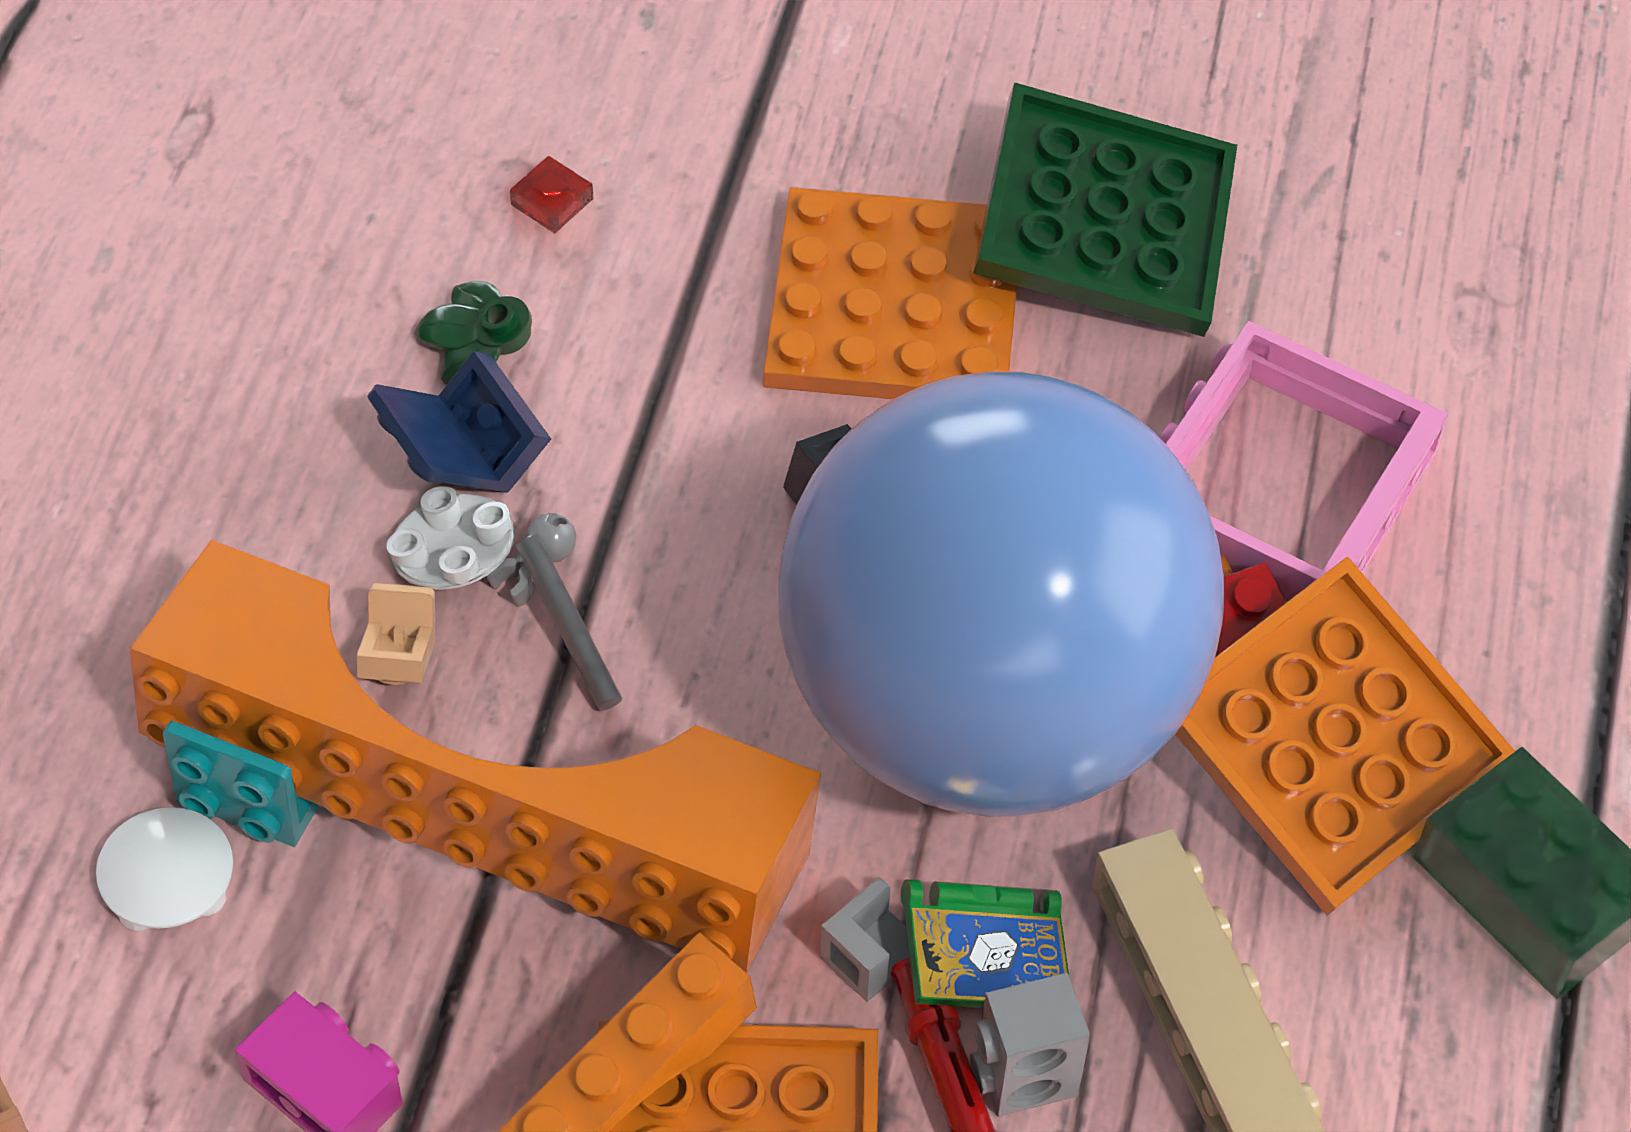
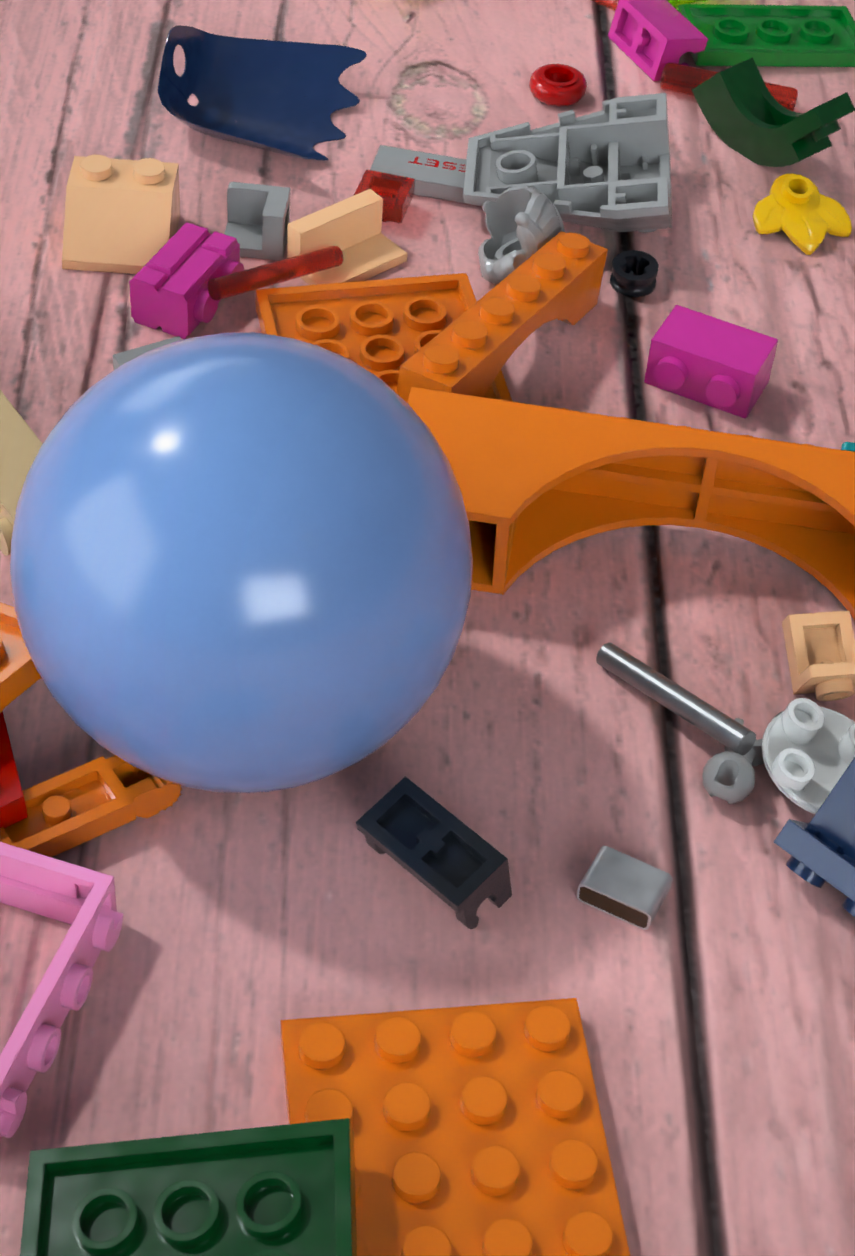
camera: 165 degrees right, 10 degrees down
none -> flat silver piece [576,846,673,930]

